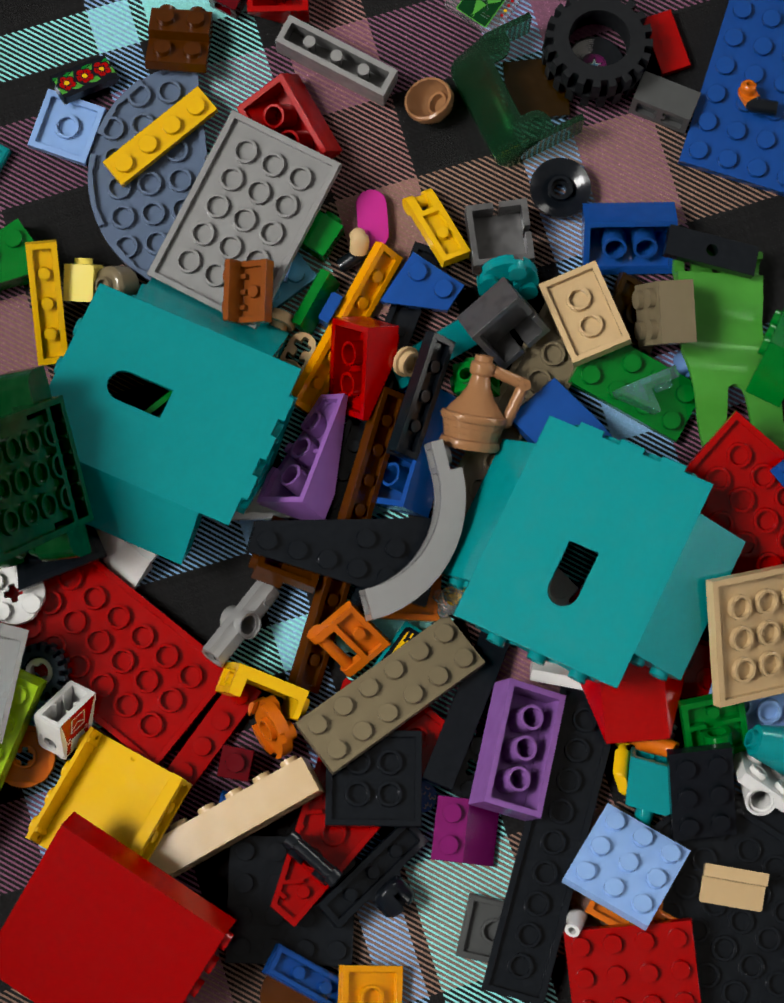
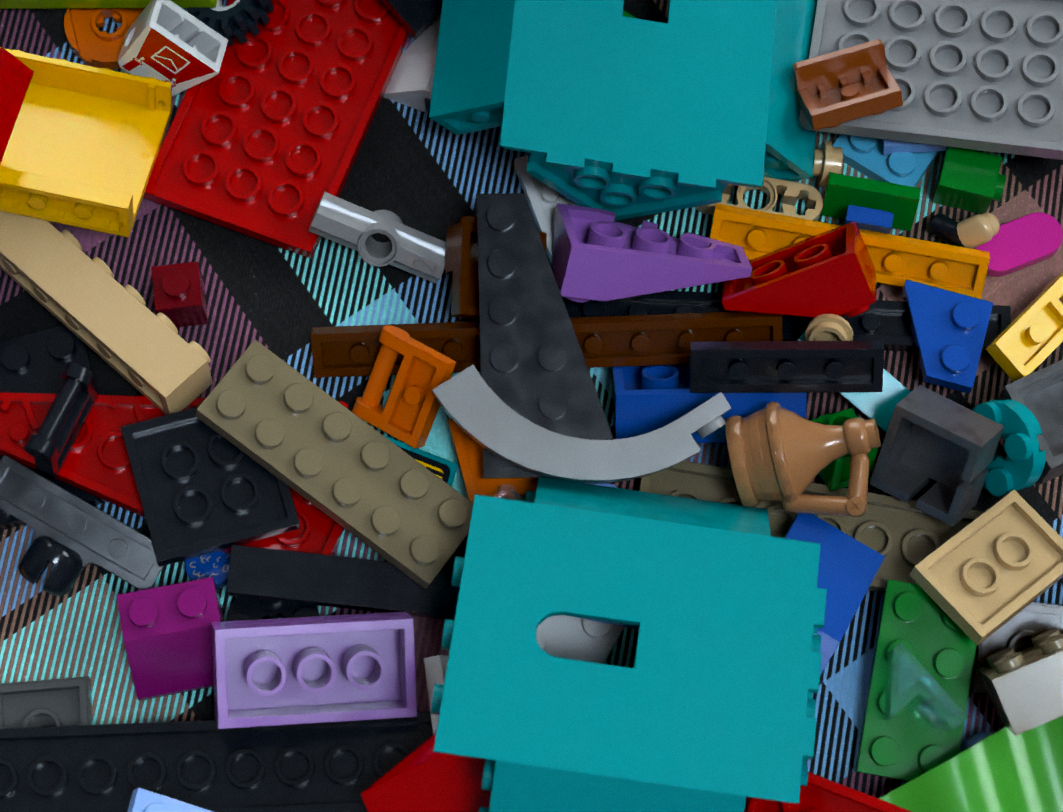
camera: 70 degrees right, 10 degrees down
red plate [166,684,262,800] -> none
yellow panel [215,662,310,721] -> none
orange plate [248,695,297,759] -> none

